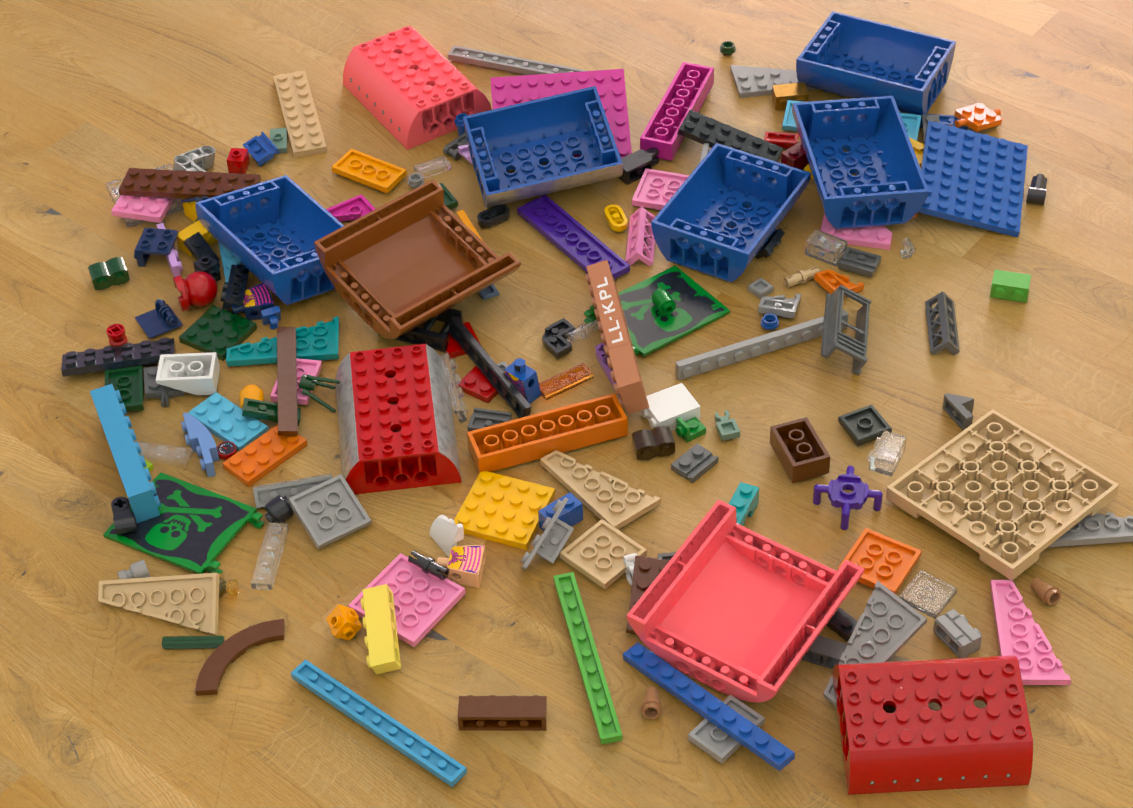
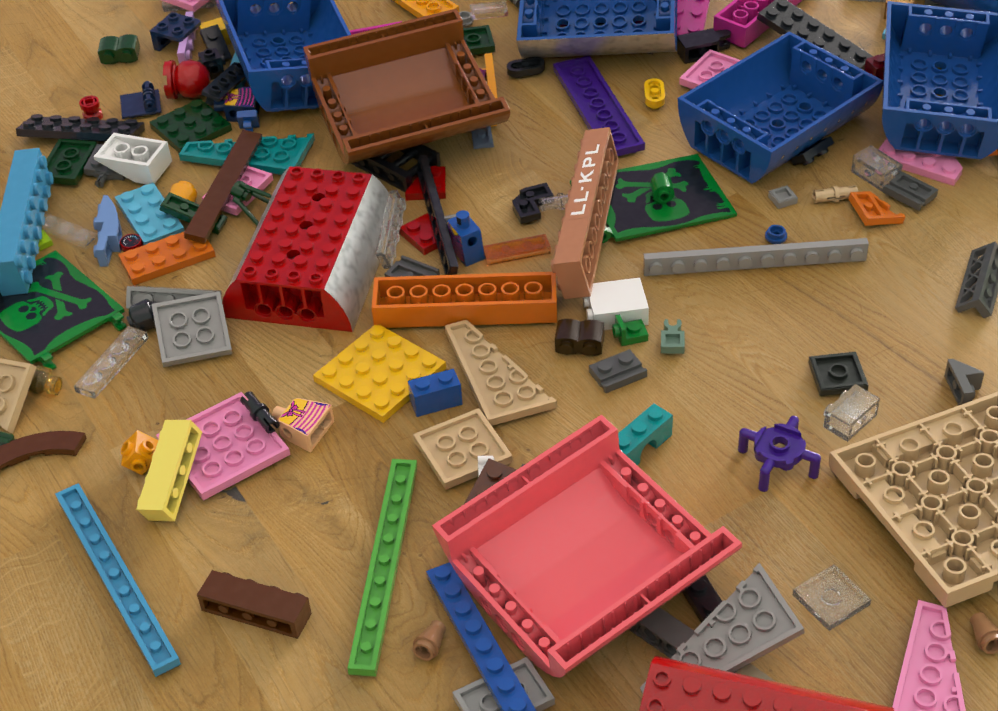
camera: 20 degrees right, 0 degrees up
white slope [429,514,464,557] -> none
light grey bracket [520,497,574,570] -> none
bright pink fence [625,207,655,266] -> none
light grey wing [758,294,801,318] -> none
red plate [764,131,799,148] -> none
reddish brown brick [770,417,830,483] -> none
dark grey piece [821,285,871,375] -> none
orange plate [838,528,922,594] -> none
clear arm [900,238,916,259] -> none
light grey brick [933,609,982,658] -> none

